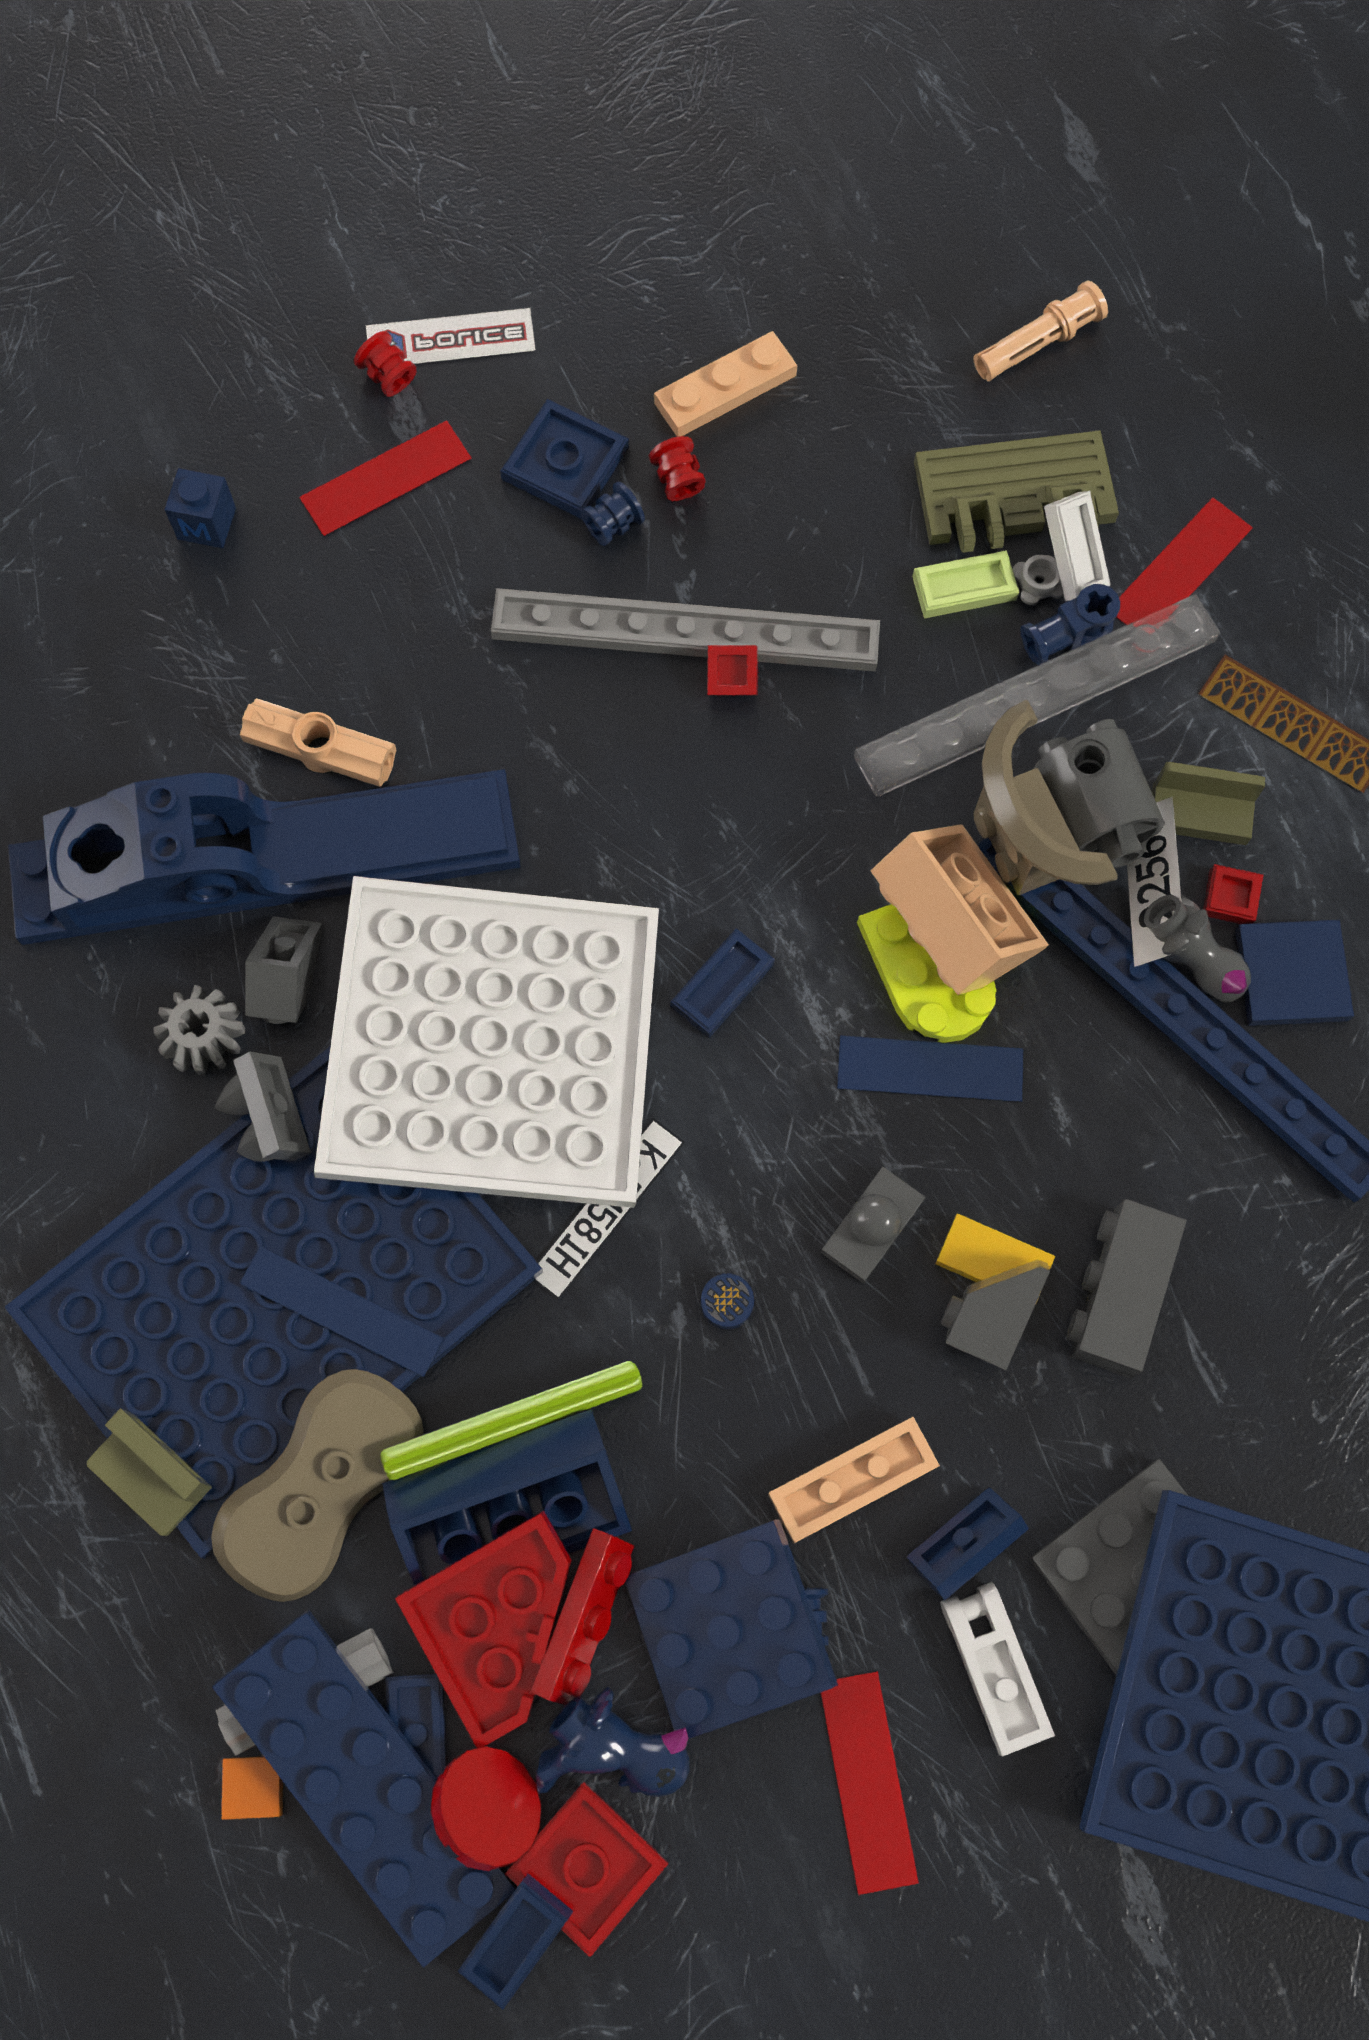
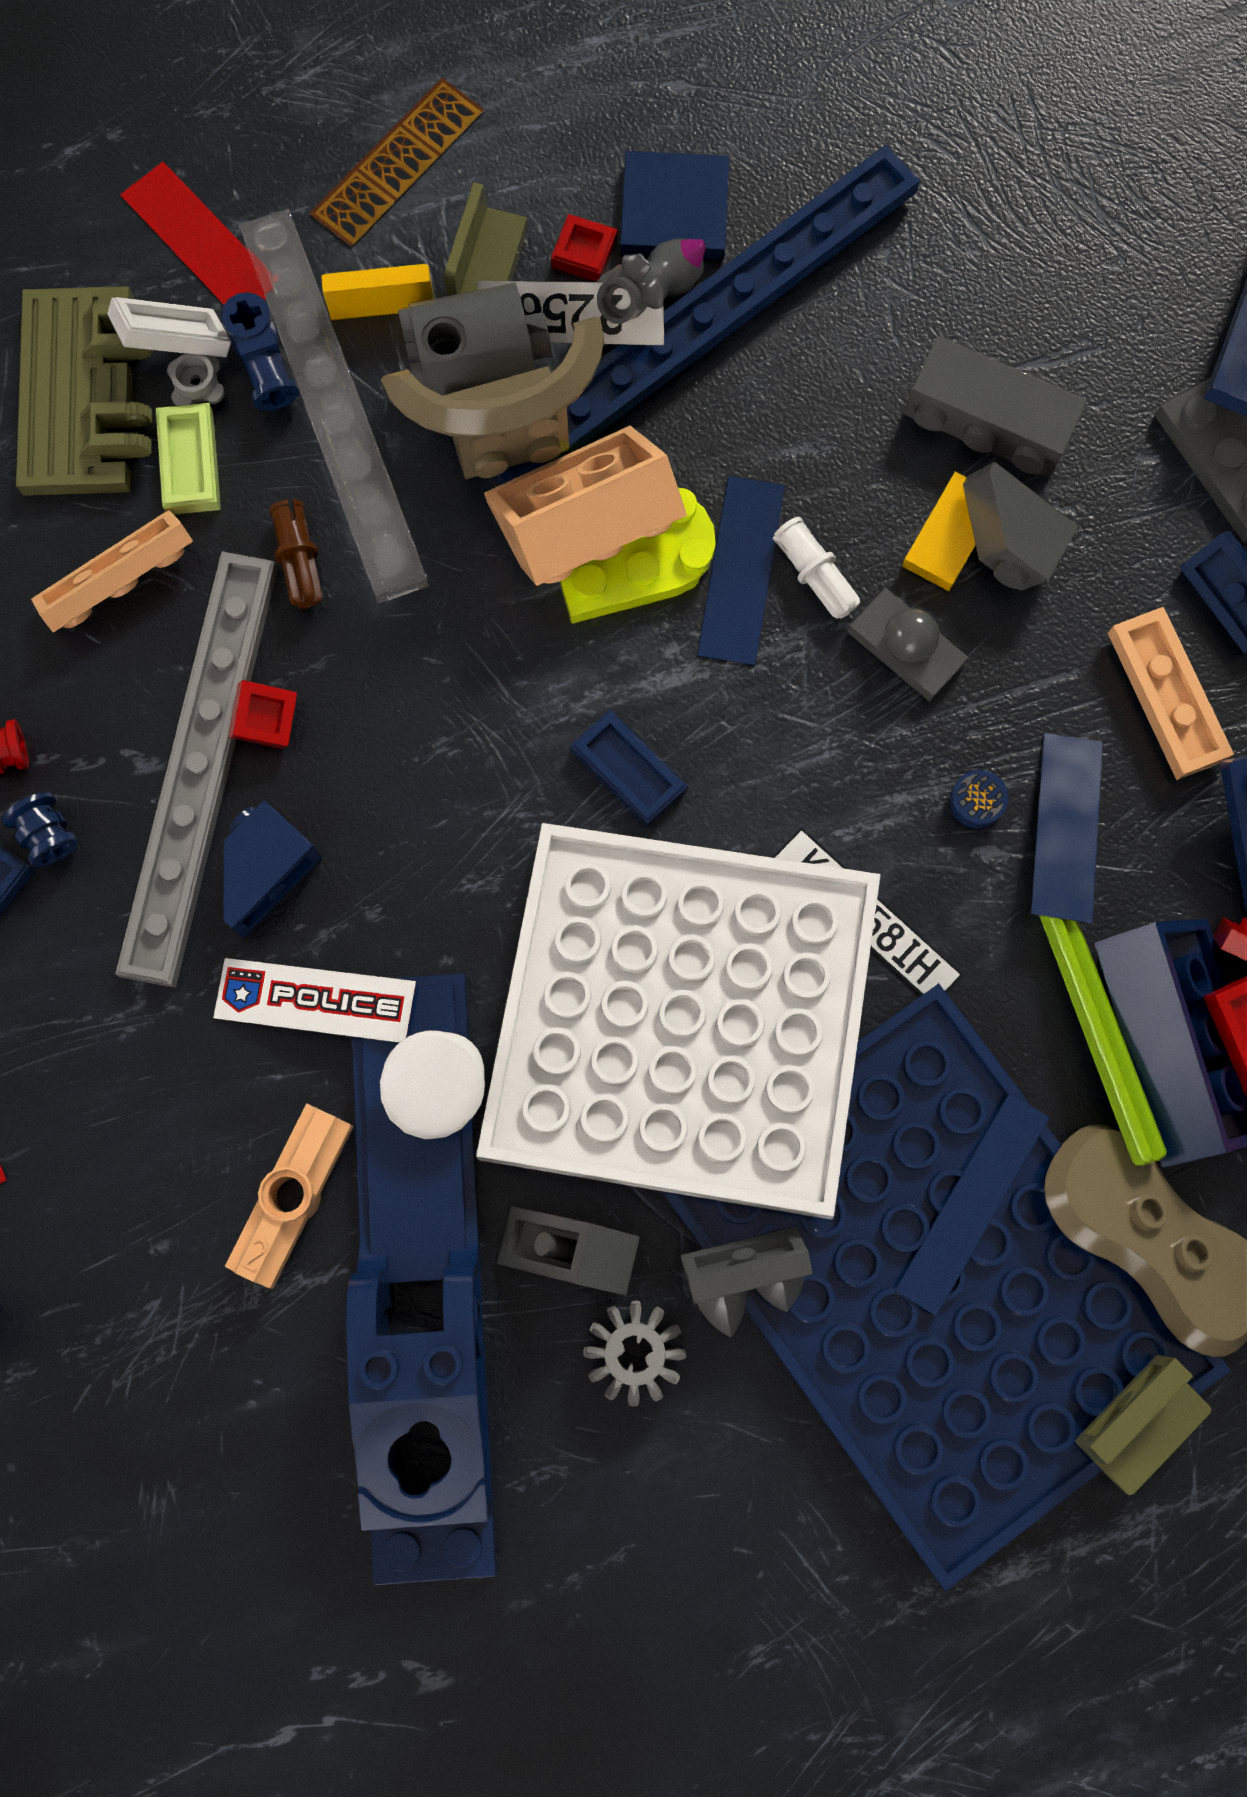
camera: 85 degrees left, 5 degrees up
none -> light nougat plate [31,510,193,633]
none -> white sticker [213,958,416,1043]
none -> dark blue slope [224,800,322,939]
none -> reddish brown axle [269,499,322,609]
none -> yellow tile [321,264,434,320]
none -> white piece [380,1030,485,1140]
none -> white axle [772,516,860,618]
none -> dark blue sticker [1031,733,1103,923]

